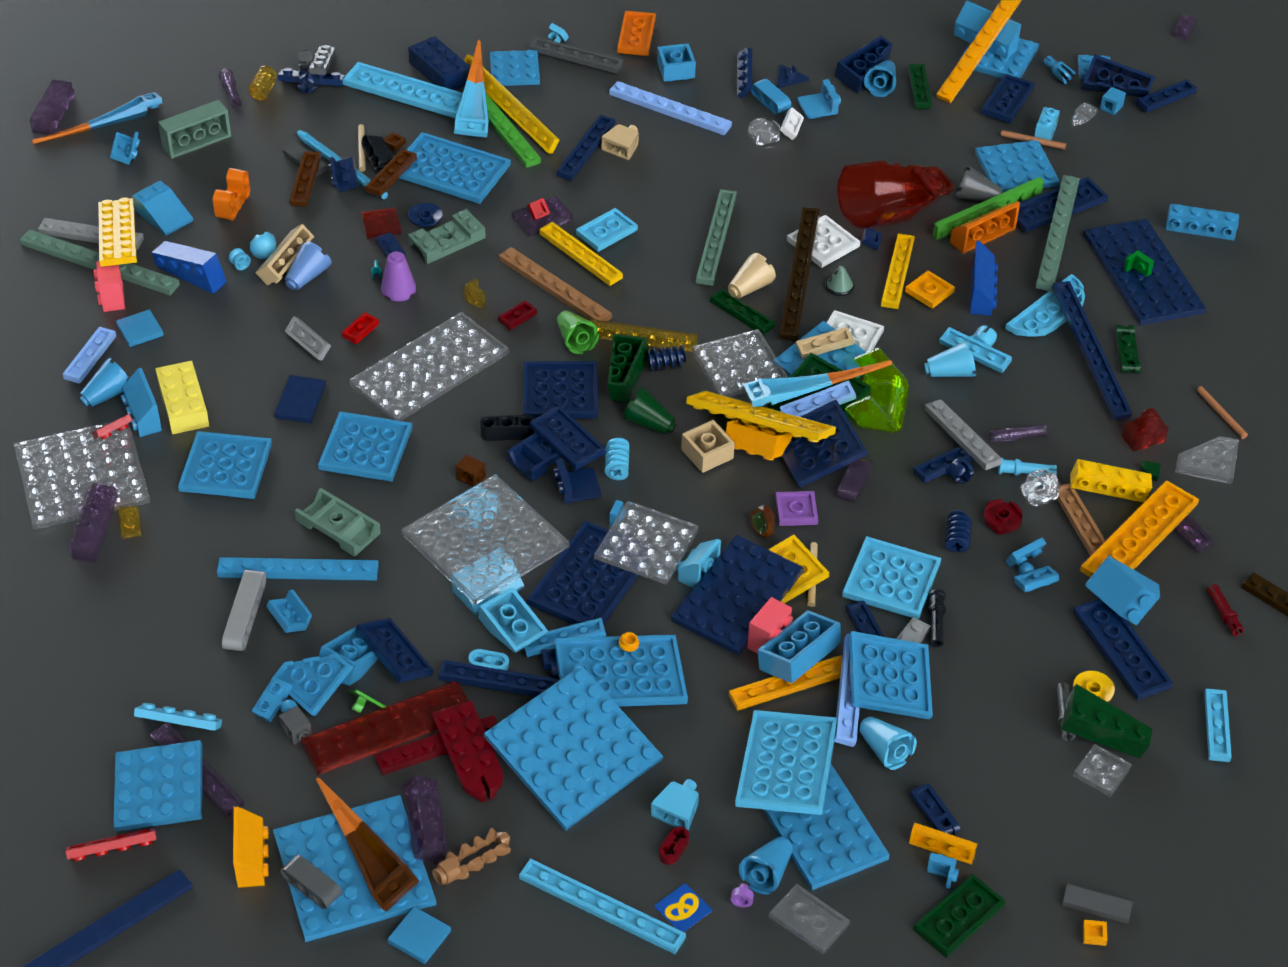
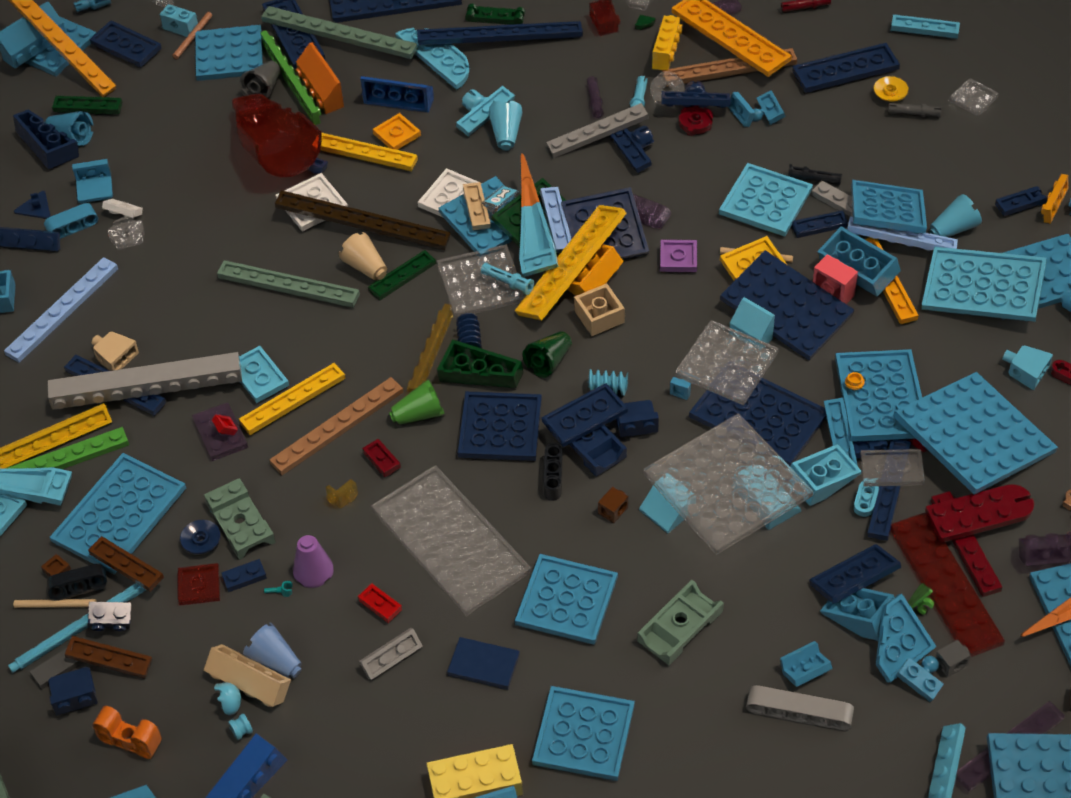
camera: 80 degrees left, 5 degrees up
dark azure plate [217,557,379,581] -> none
reddish brown rock [750,505,775,539] -> none
sand green hat [825,266,854,296] -> none
clear neon green windscreen [845,347,909,433] -> none
dark blue piece [945,510,972,552] -> none
dark green wedge [1061,684,1152,758] -> none
dark azure slope [1085,555,1160,625] -> none
none -> light grey brick [48,352,242,410]
none -> dark blue bracket [49,667,98,716]
none -> slope [481,186,519,214]
none -> medium azure pin [481,263,534,295]
none -> dark blue plate [661,81,731,108]
none -> clear tile [861,449,925,487]

